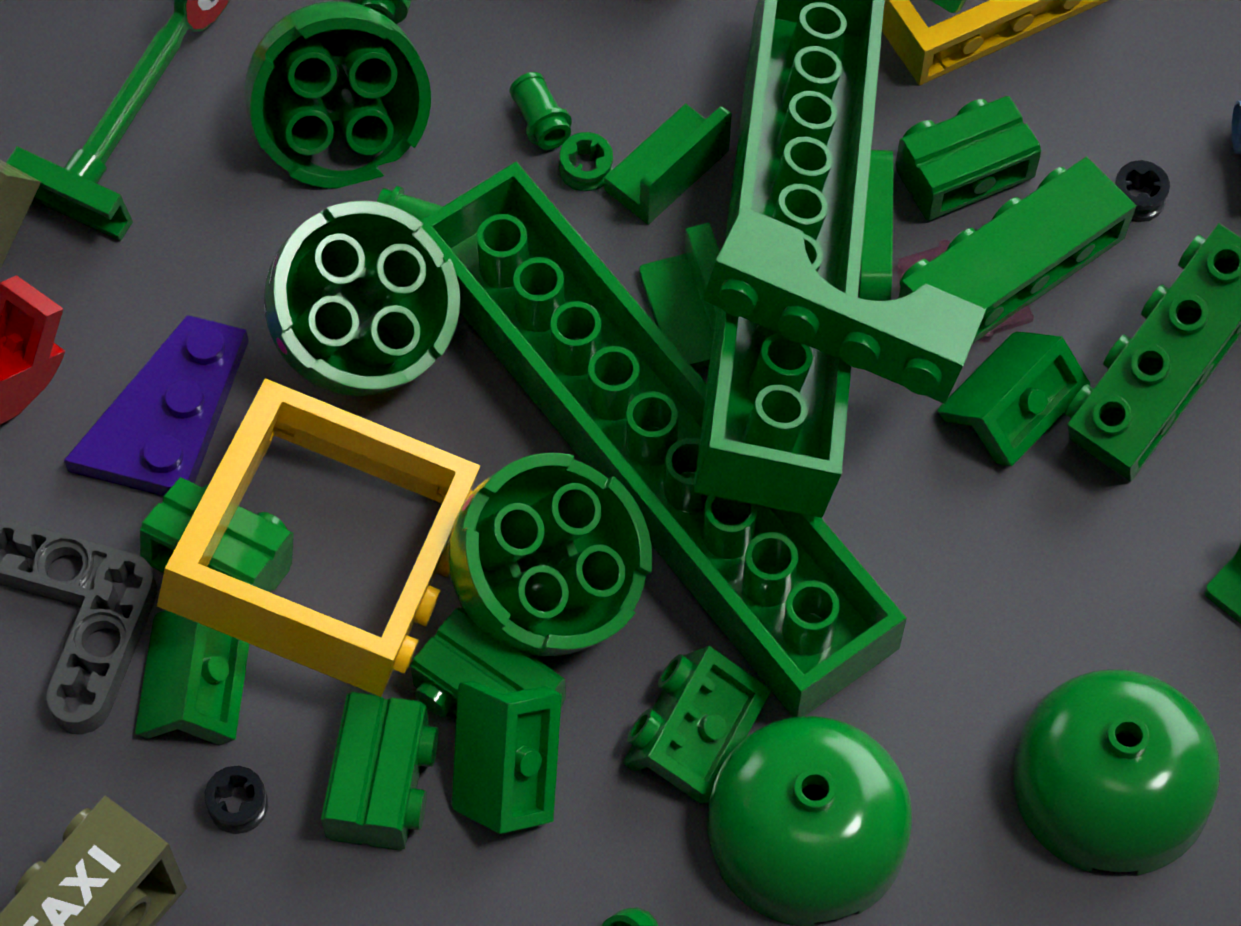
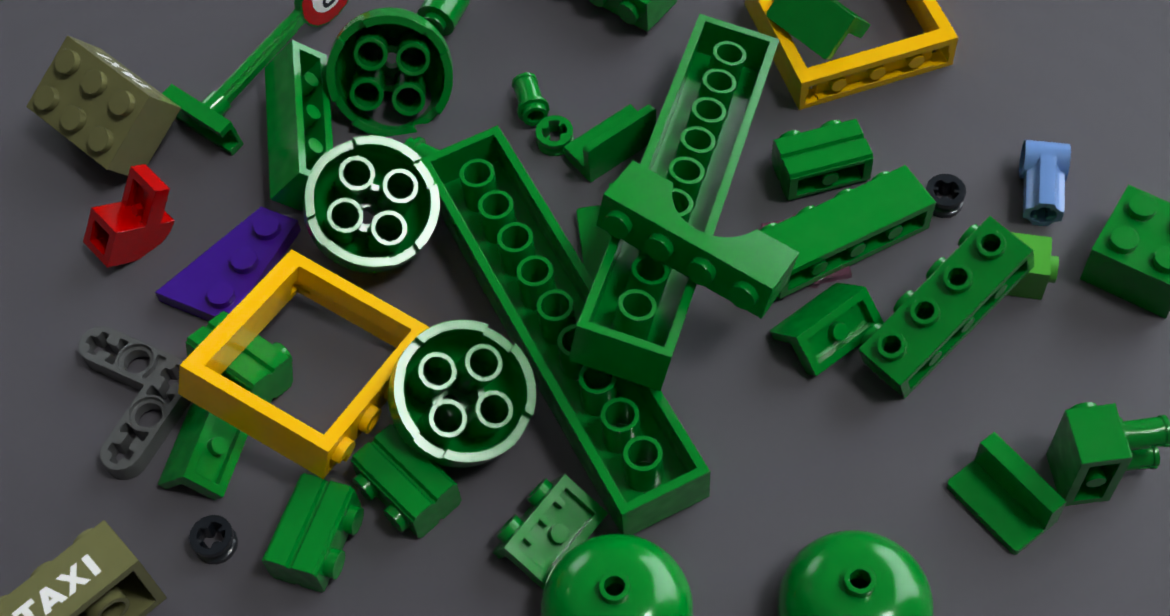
camera: 15 degrees right, 5 degrees down
green panel [452,681,562,834] -> none
green beam [858,149,893,301] -> none
none -> green brick [265,40,333,211]

